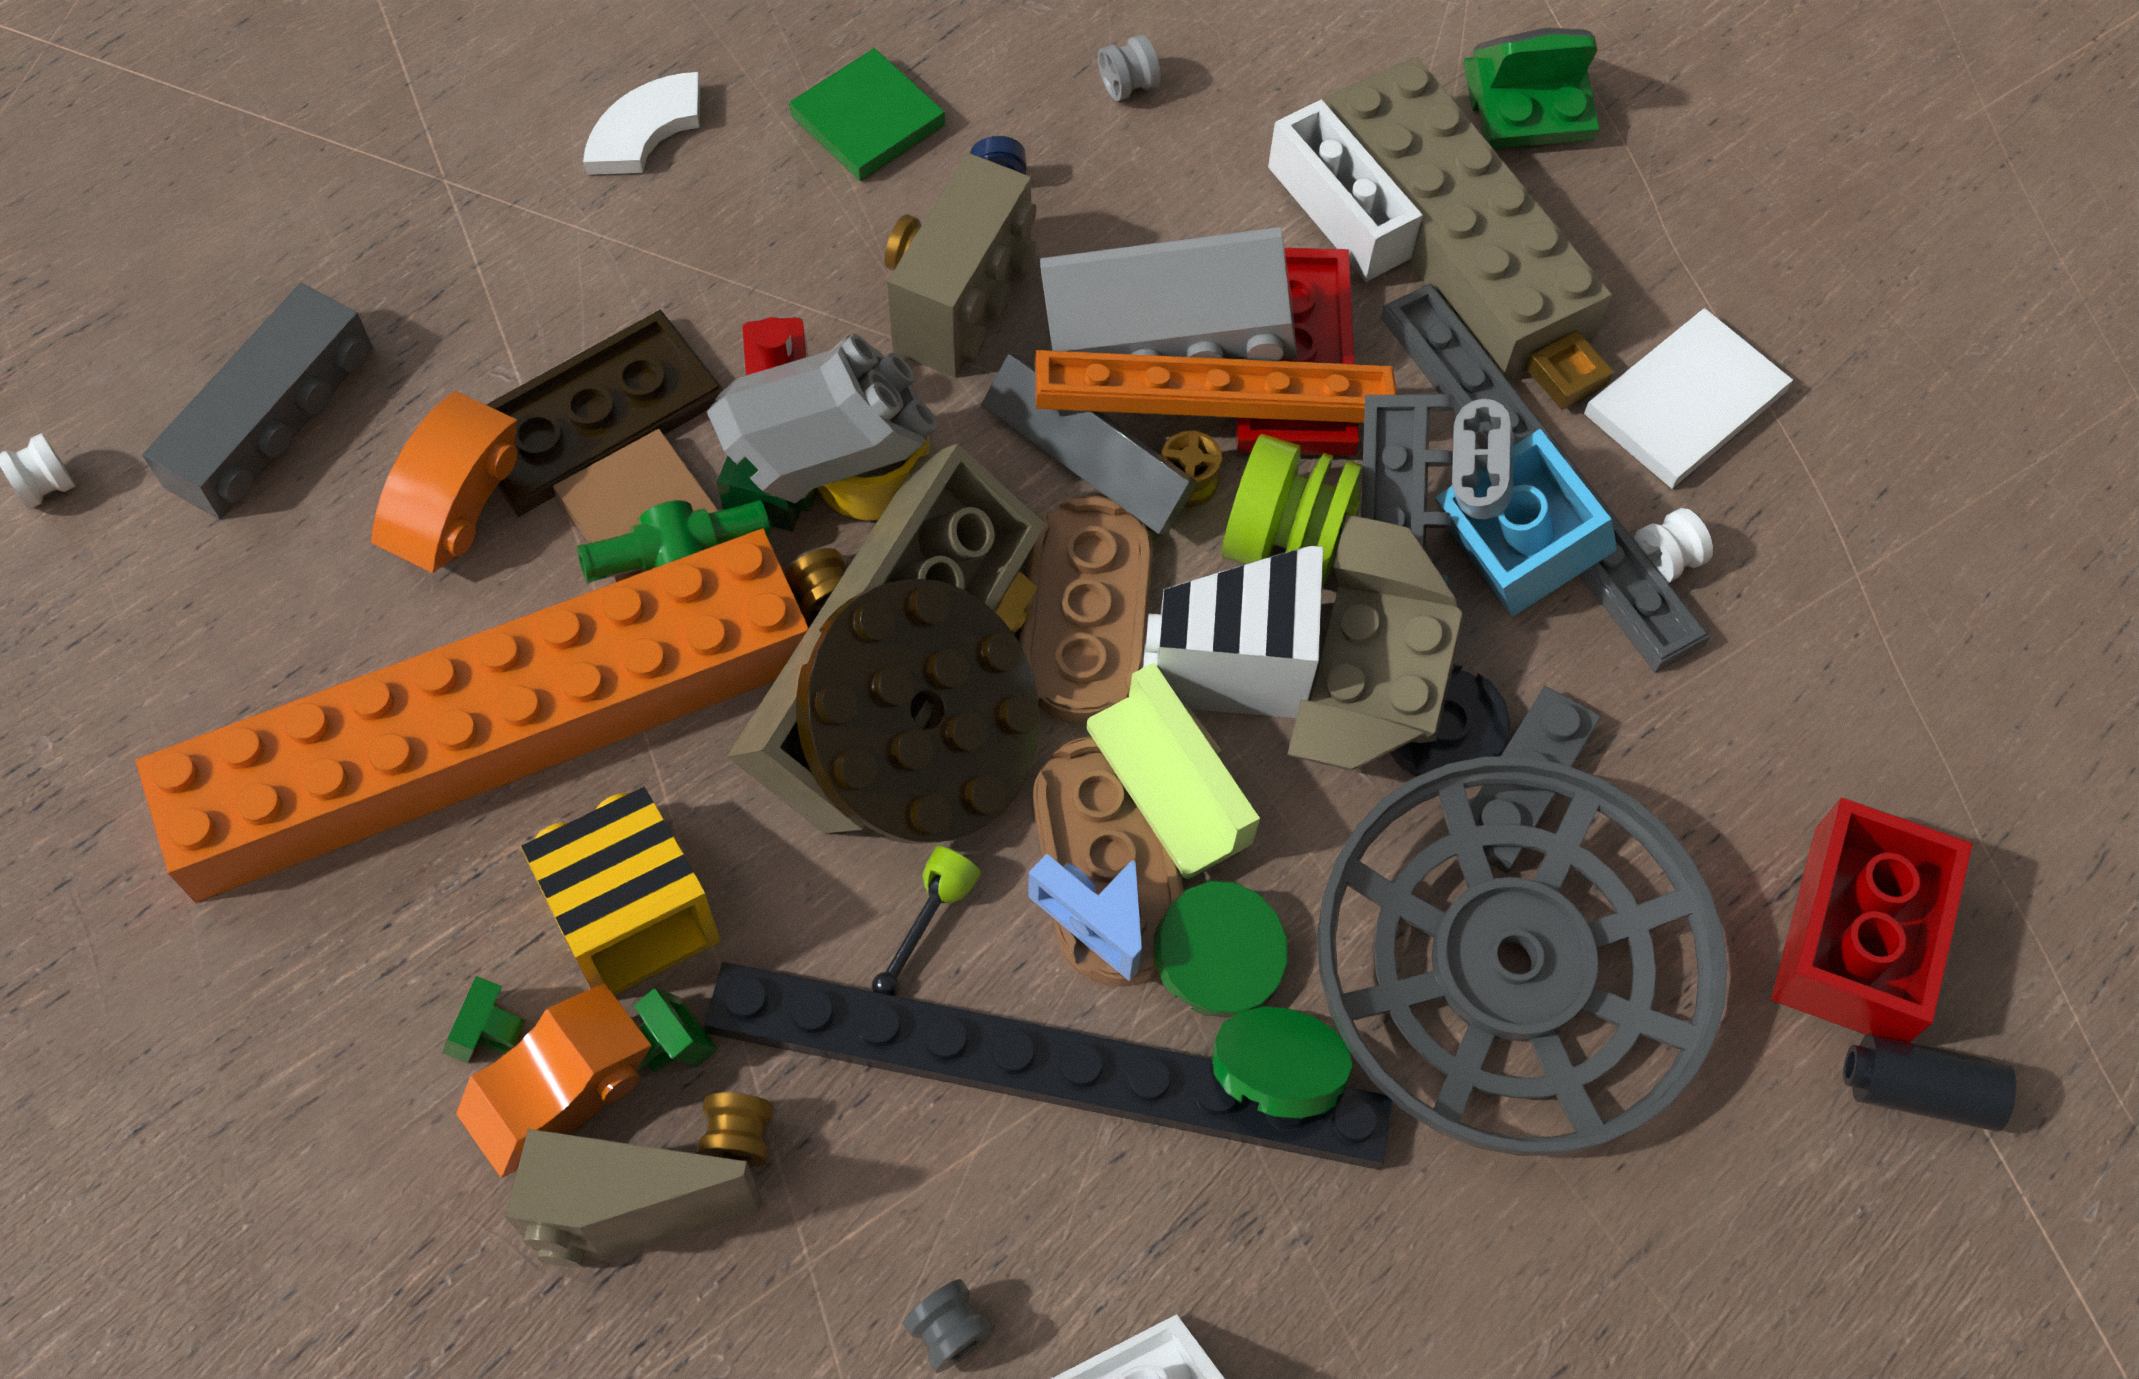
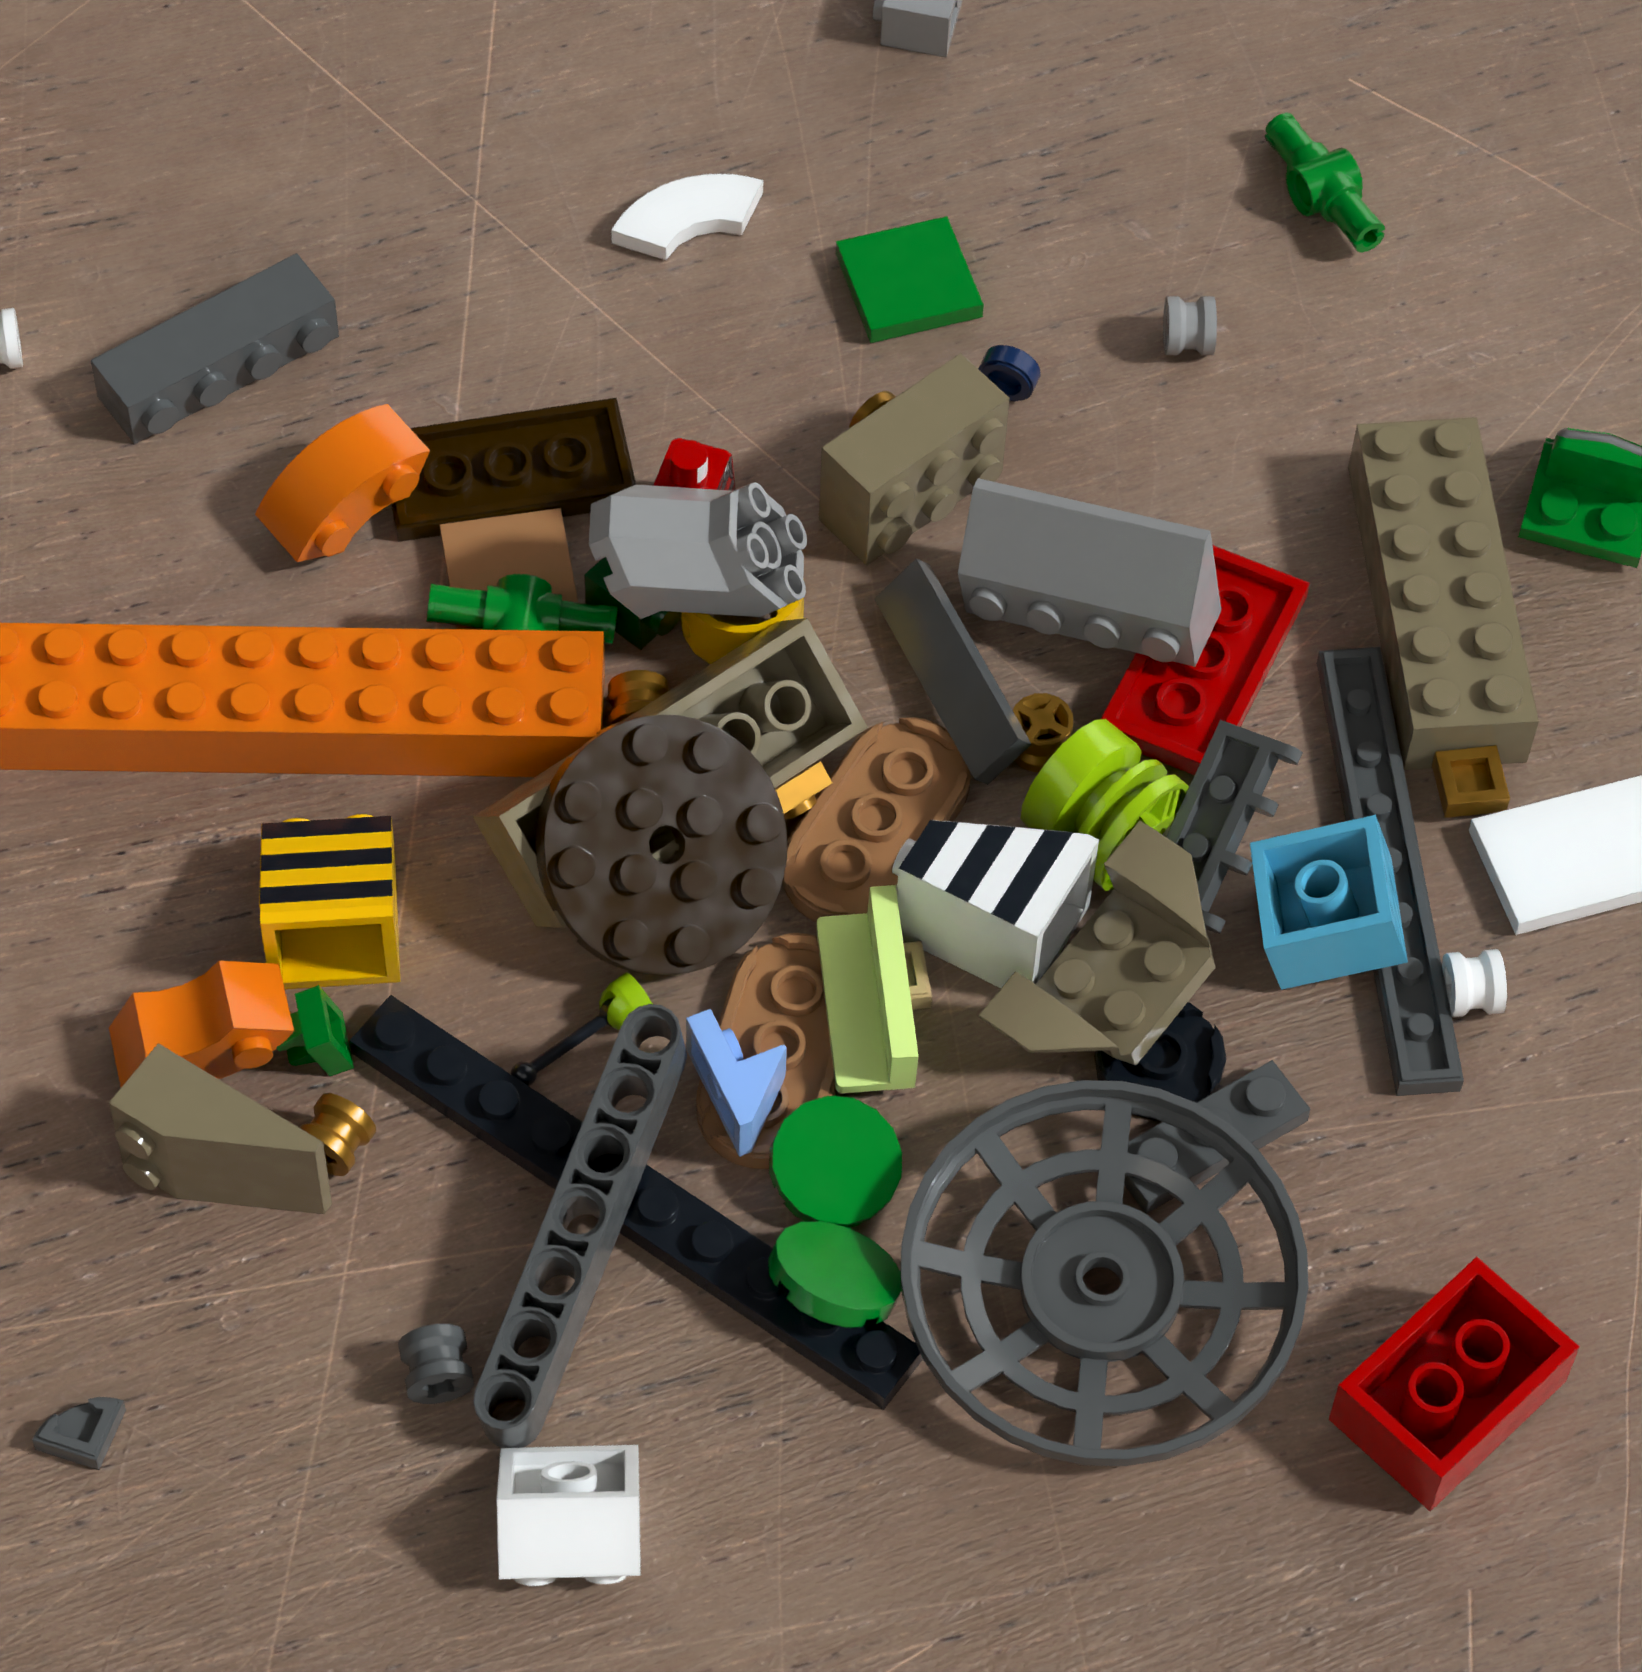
camera: 25 degrees right, 5 degrees down
green tile [442,976,525,1063] -> none
orange tile [1035,350,1397,423] -> none
white brick [1268,99,1423,282] -> none
light grey beam [1452,399,1514,520] -> none
black brick [1843,1034,2016,1132] -> none
none -> dark grey beam [473,1004,687,1448]

